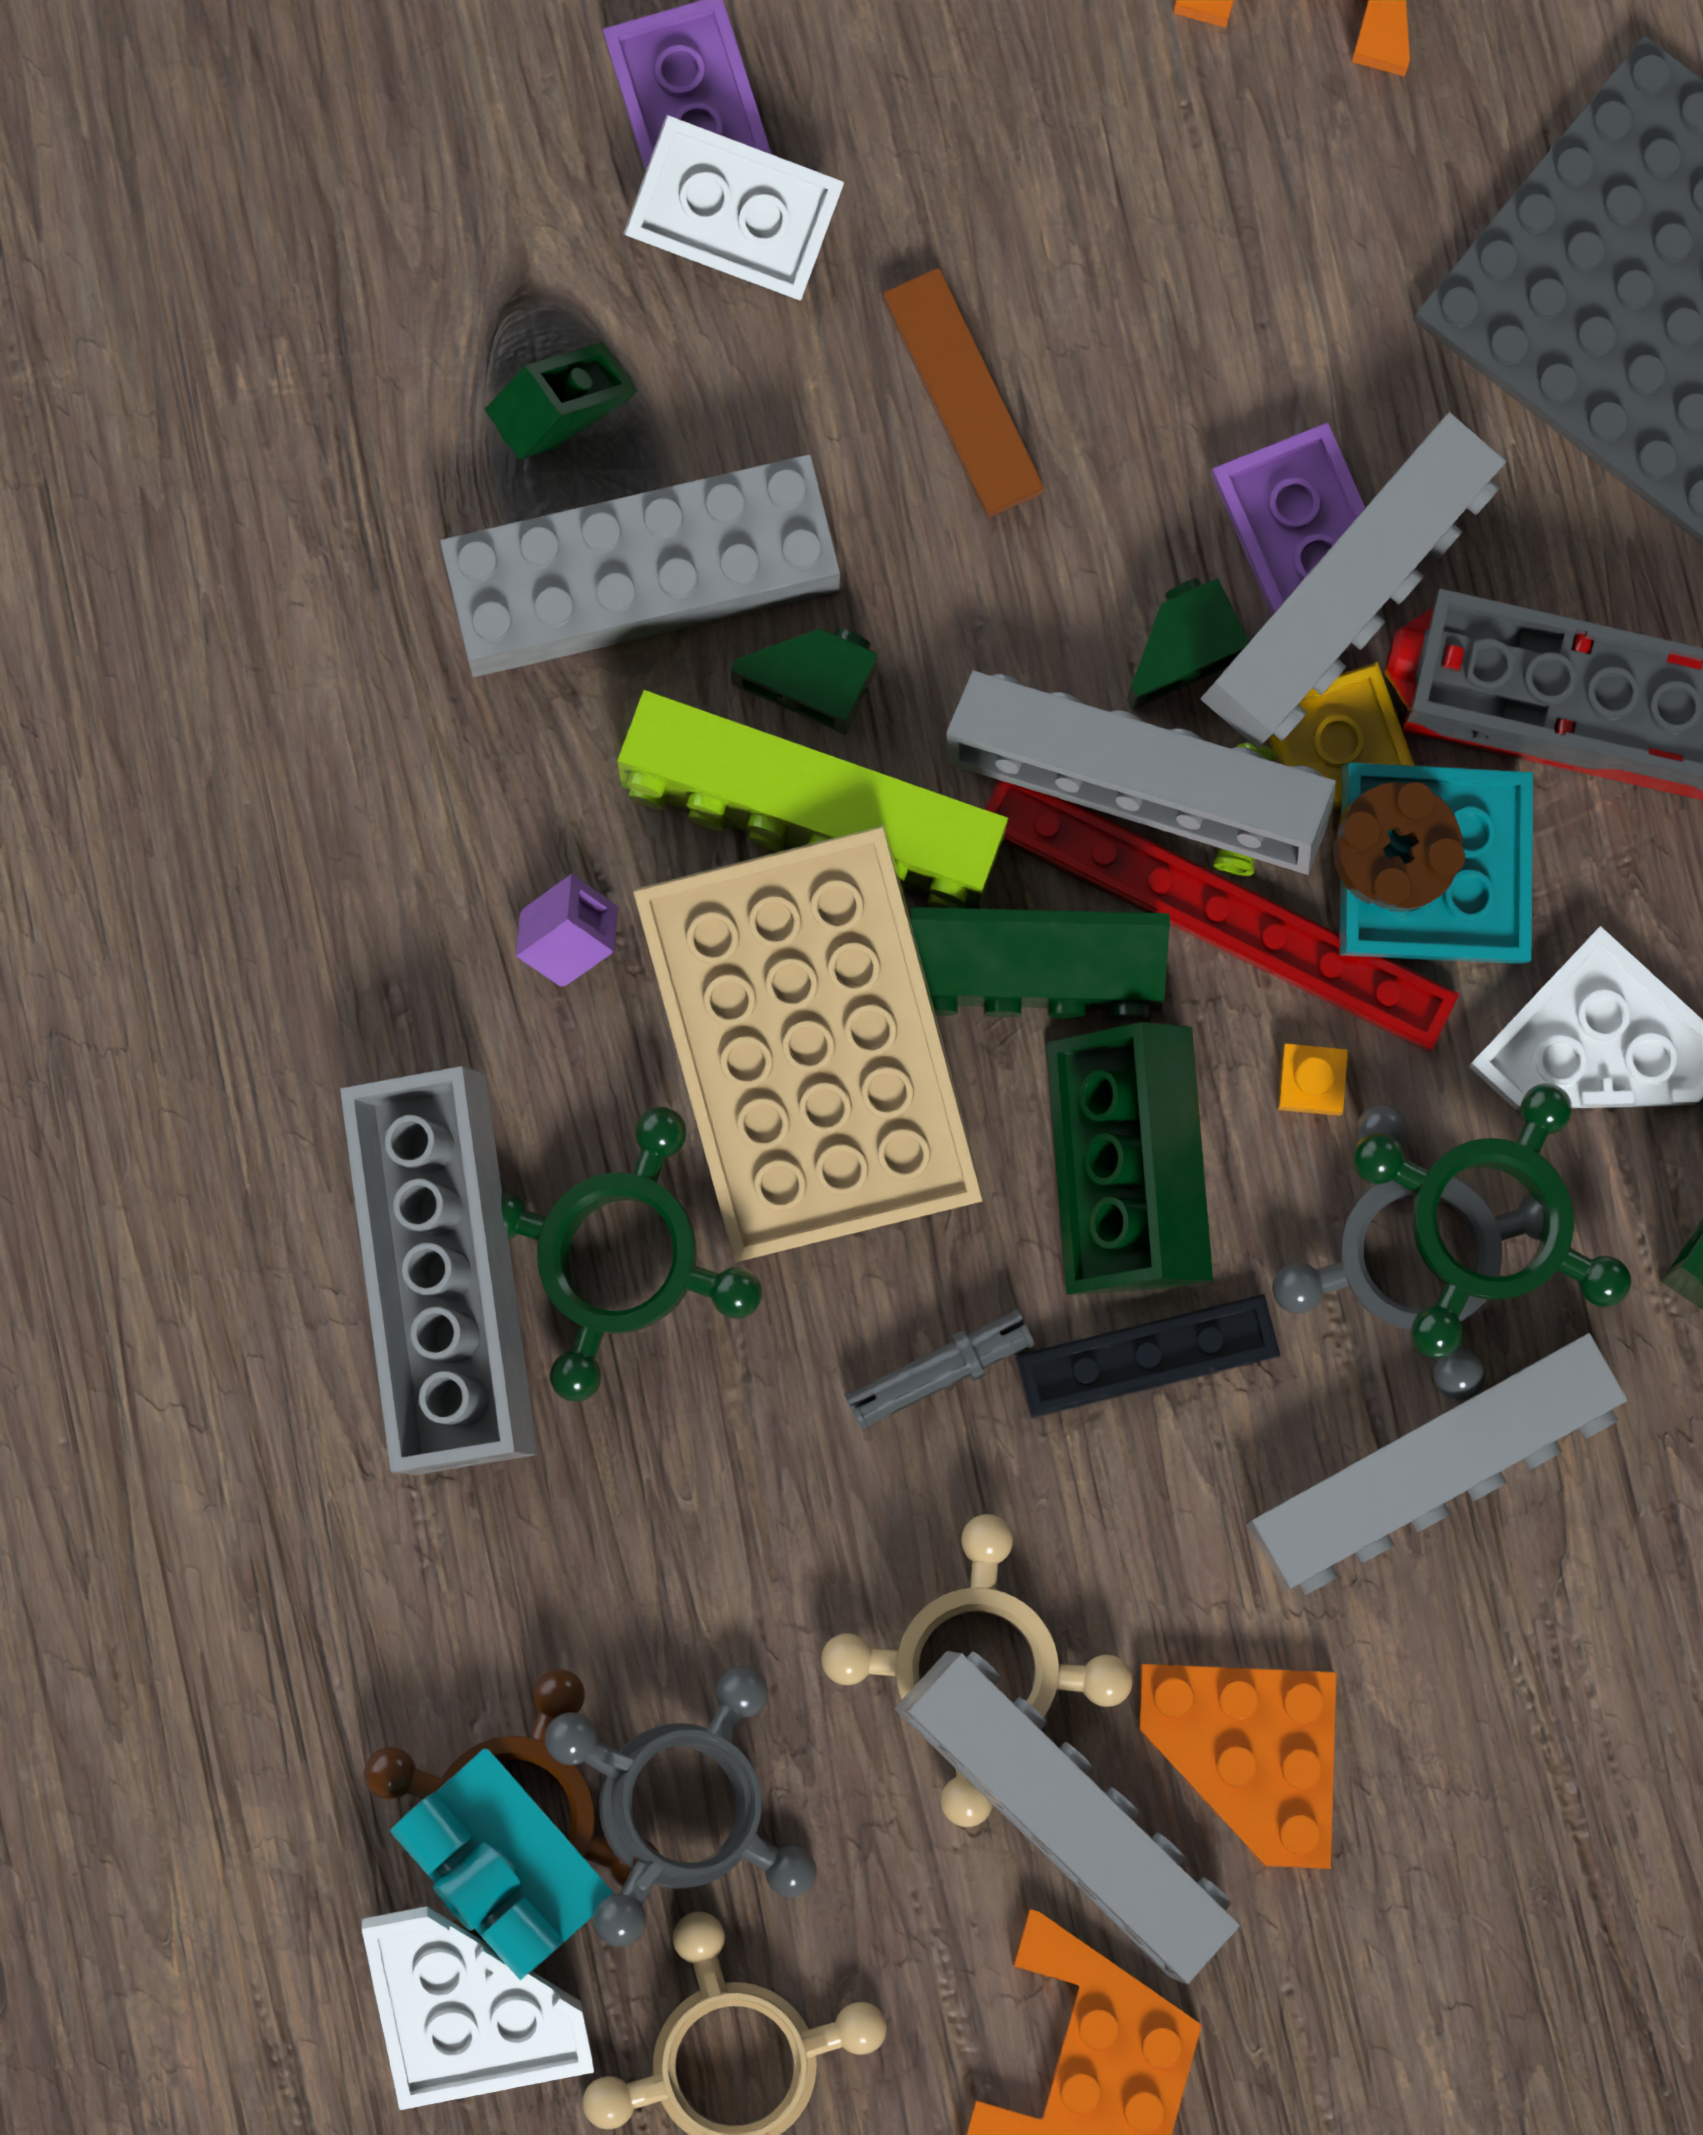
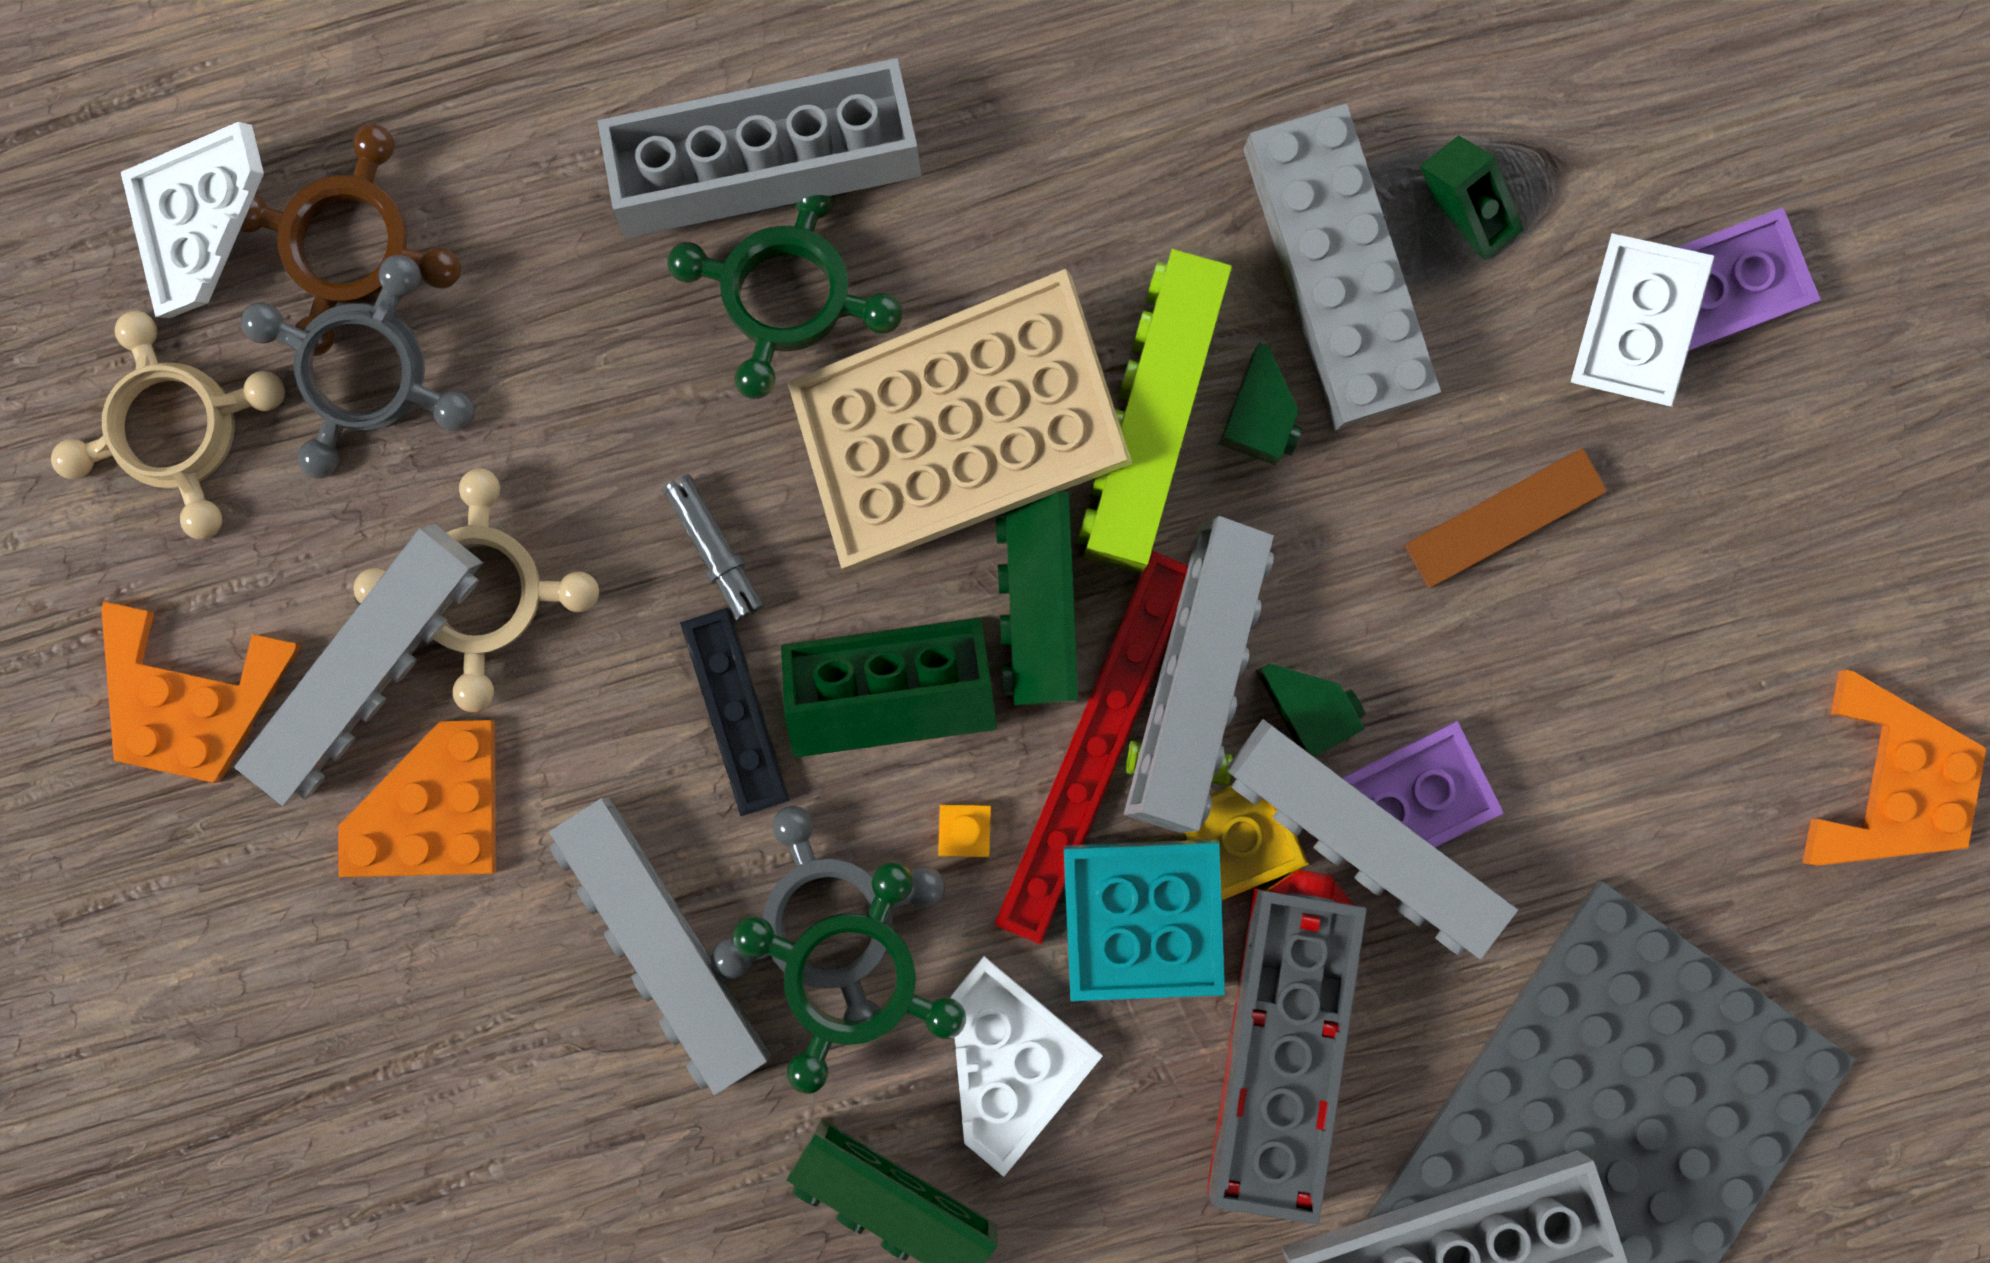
camera: 85 degrees right, 5 degrees up
teal panel [390,1749,614,1981] -> none
medium lavender panel [516,874,618,986] -> none
reddish brown plate [1333,782,1465,912] -> none

